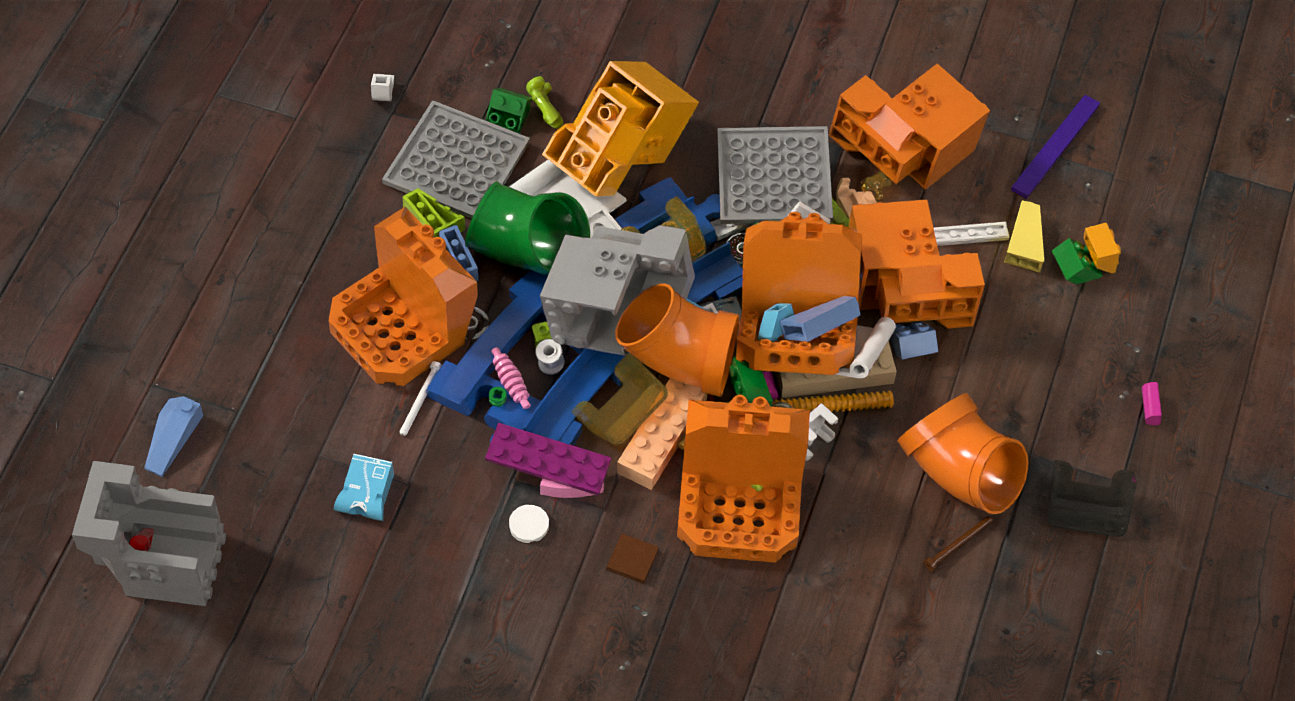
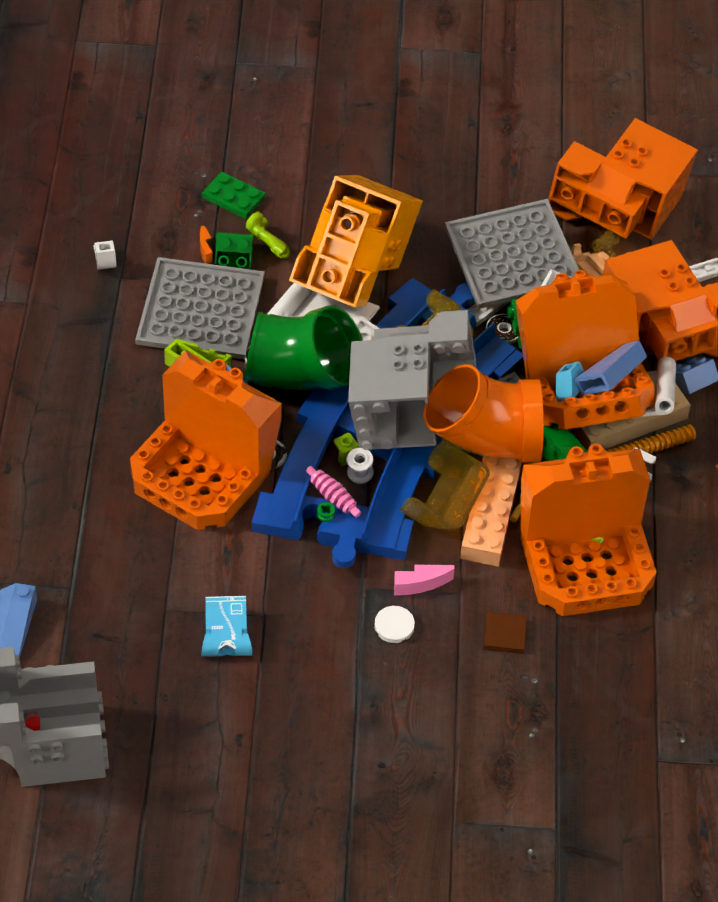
camera: 15 degrees left, 5 degrees down
white bar [400,361,442,436] -> none
magenta plate [485,423,611,496] -> none
none -> orange slope [200,226,213,264]
none -> green plate [202,171,265,219]

